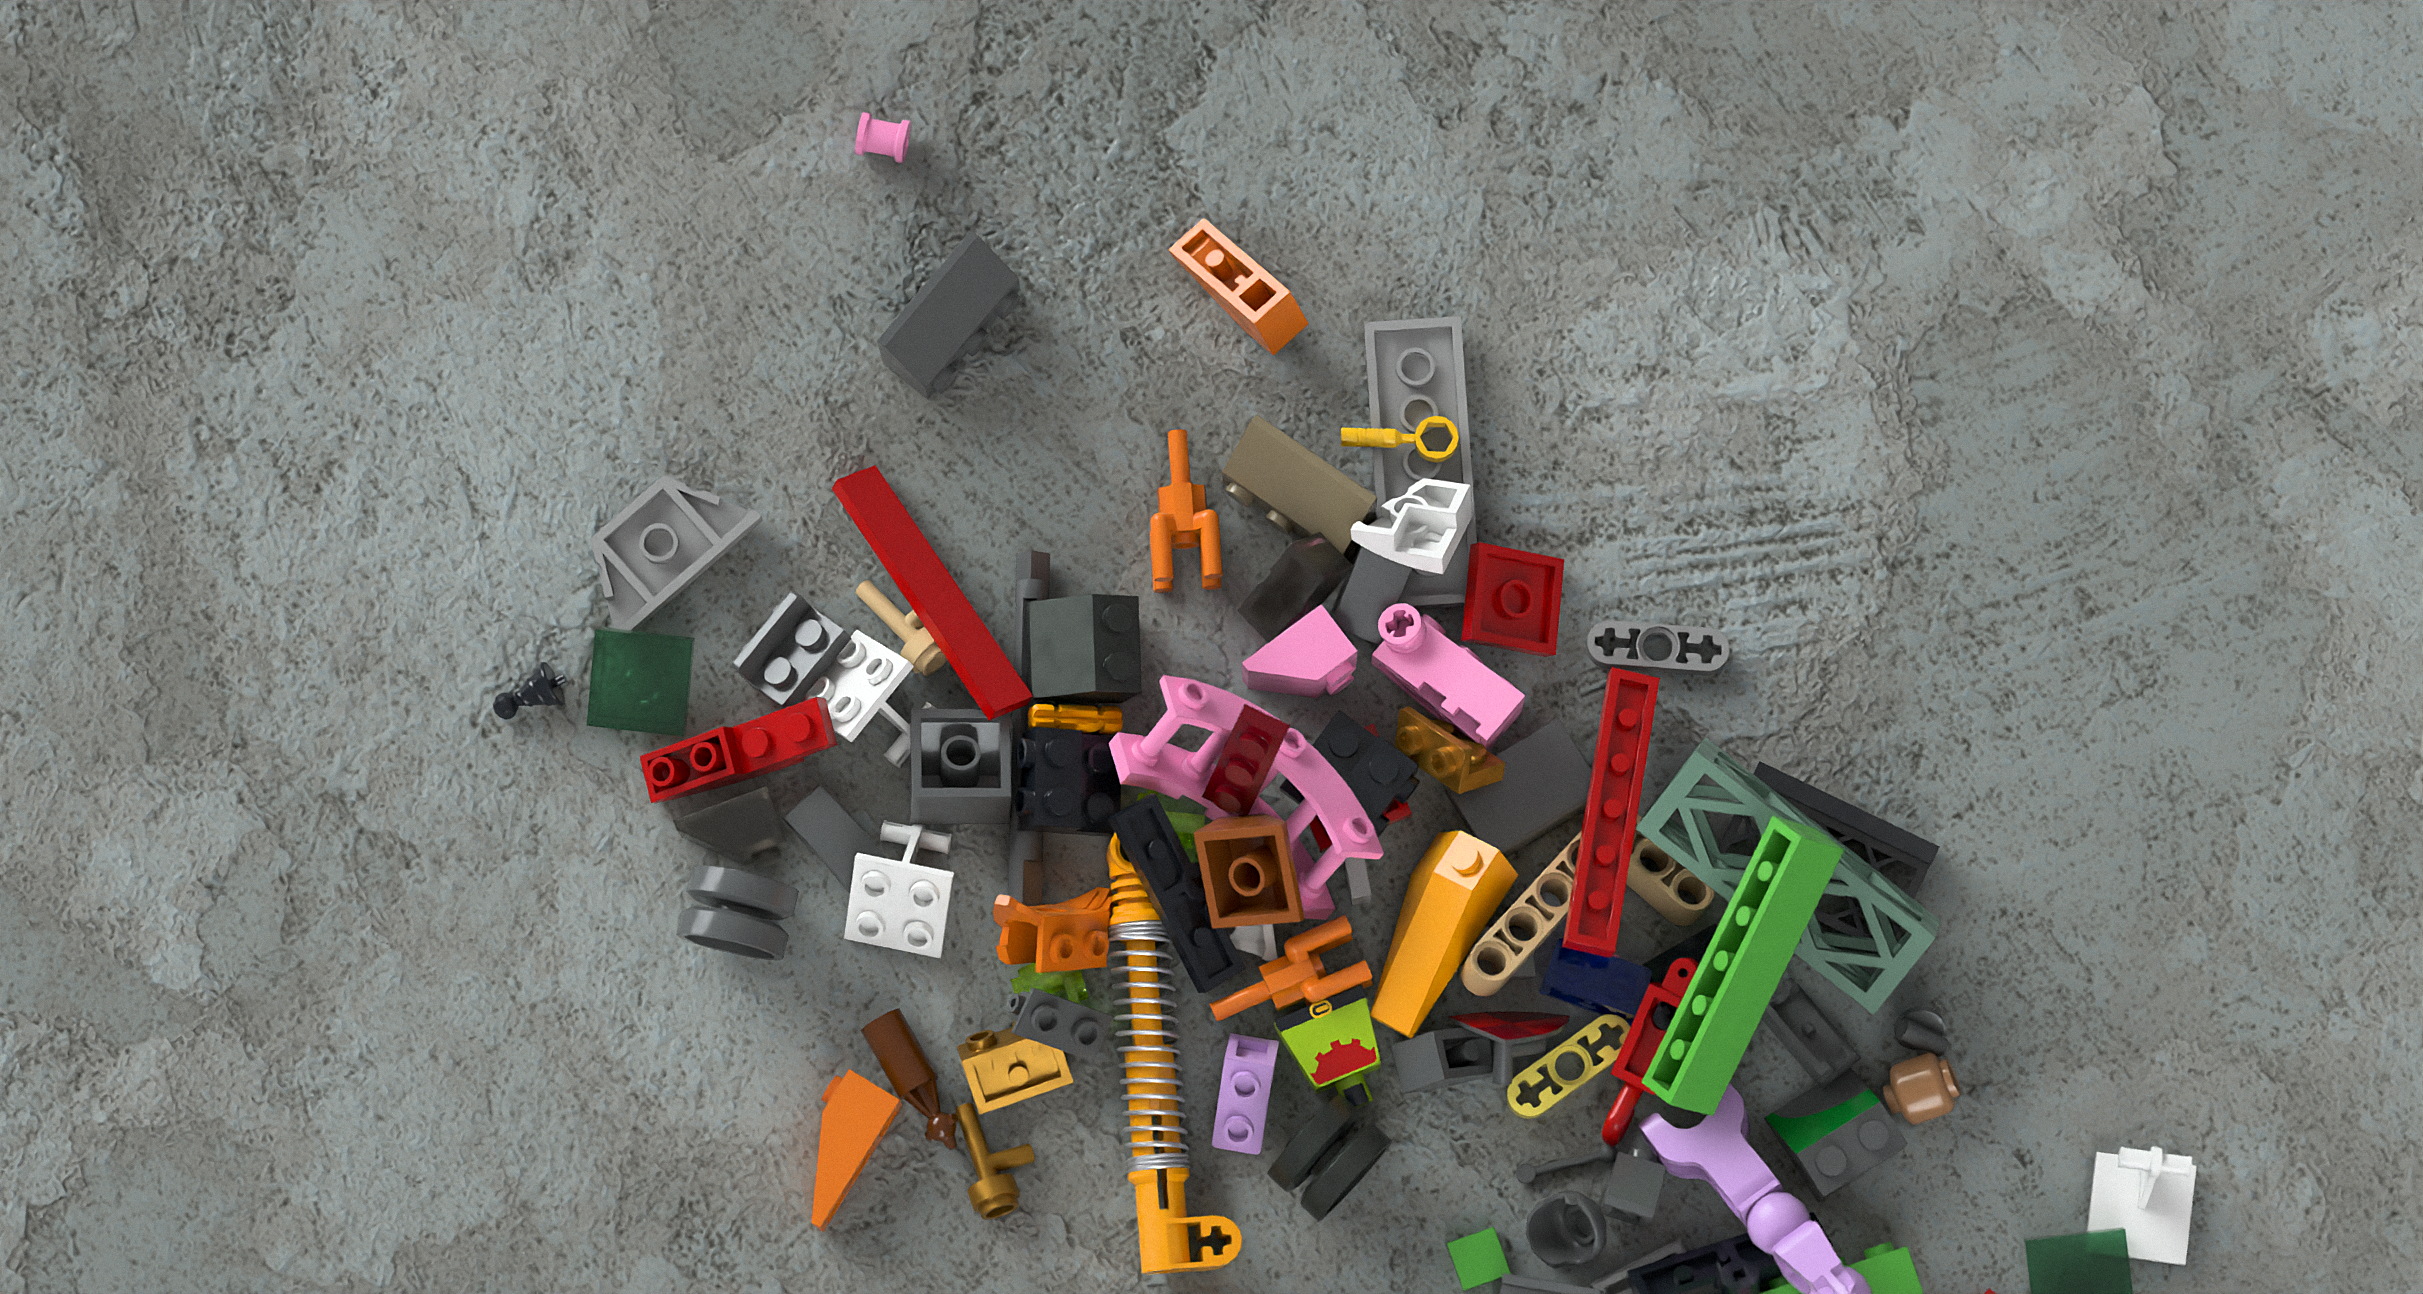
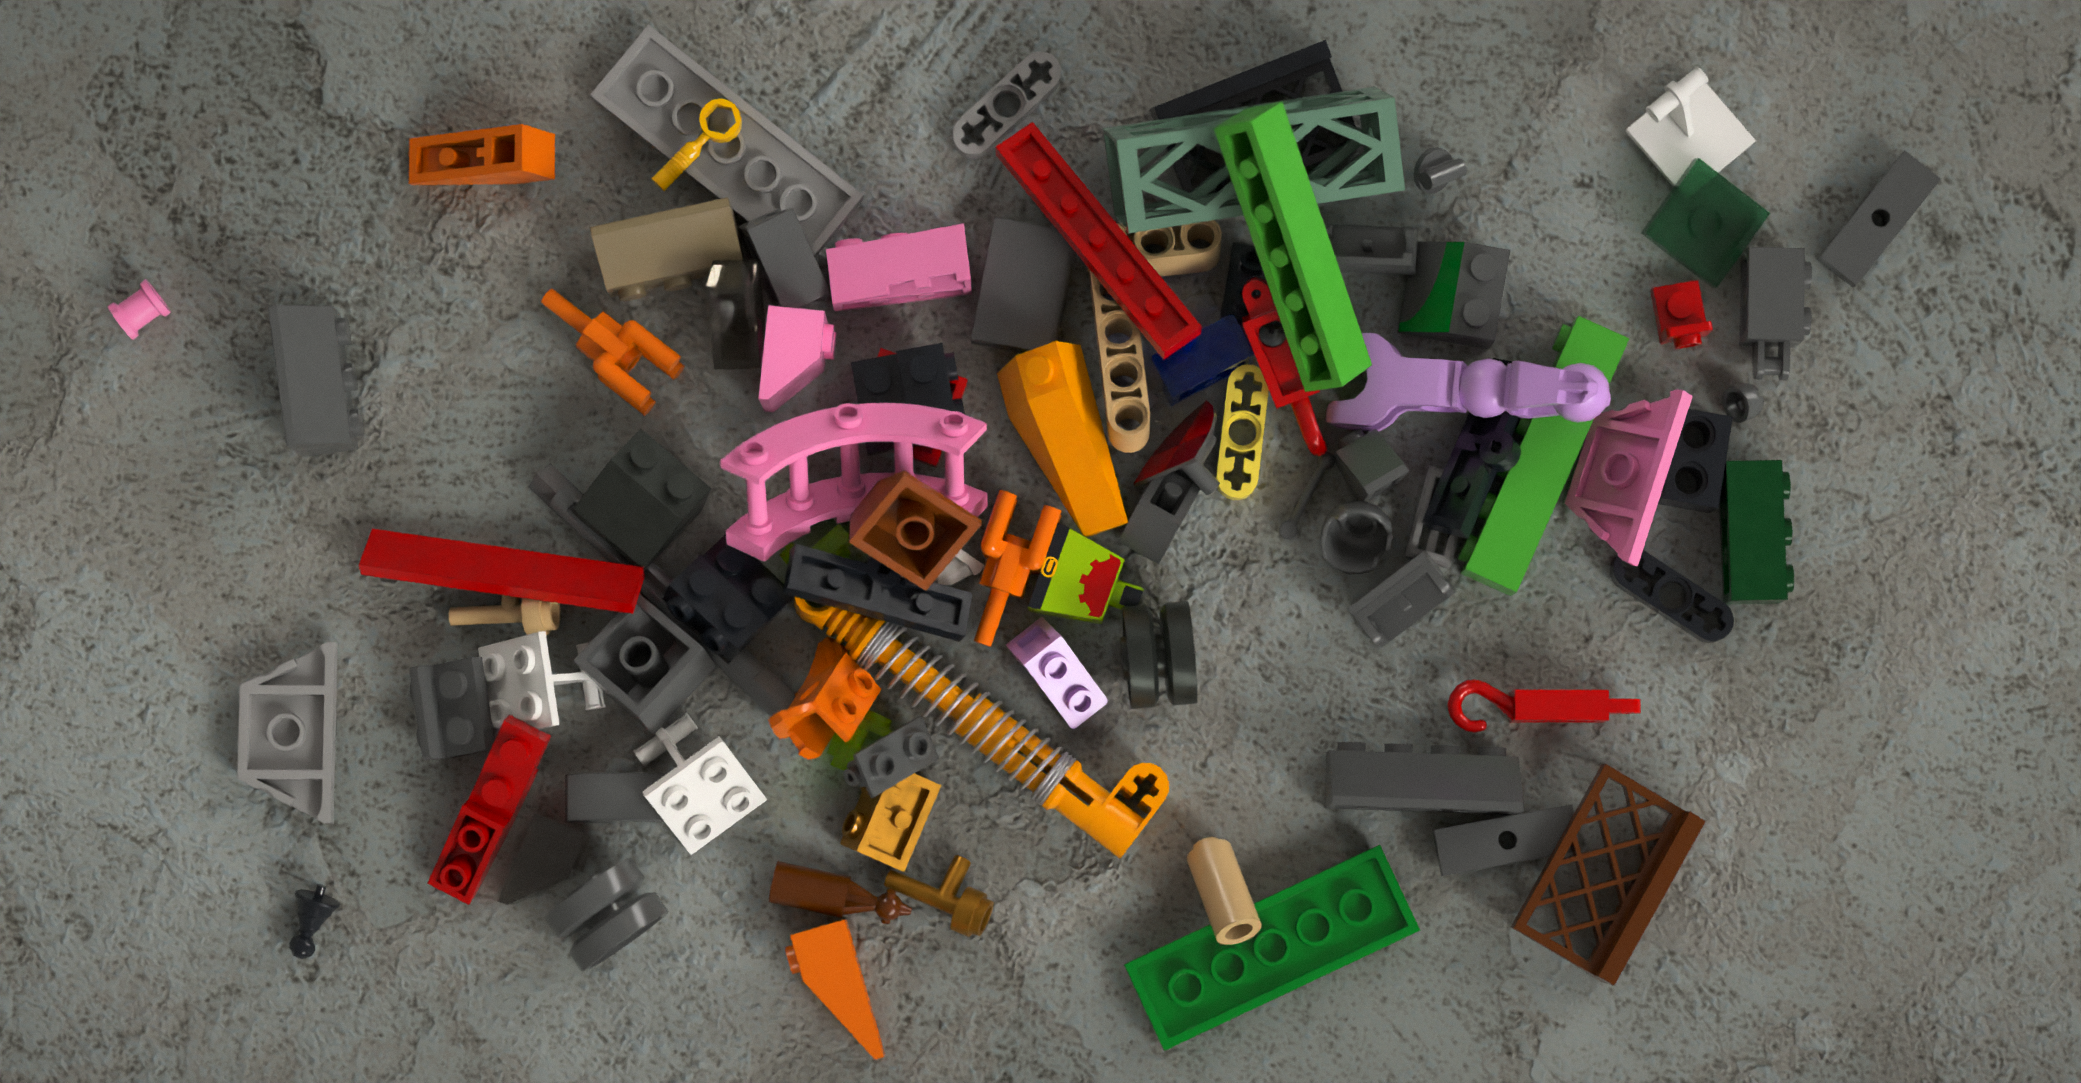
camera: 55 degrees left, 5 degrees up
clear green tile [586,627,695,737] -> none
light orange axle [1028,704,1123,734] -> none
dark red plate [1202,704,1290,815] -> none
light grey tile [1343,857,1372,906] -> none
white slope [1351,478,1472,574] -> none
bright pink bush [1378,603,1427,653] -> none
pearl gold bracket [1394,706,1505,794] -> none
bright green tile [1446,1227,1511,1292] -> none
red plate [1461,542,1564,657] -> none
medium nougat head [1883,1052,1961,1125] -> none

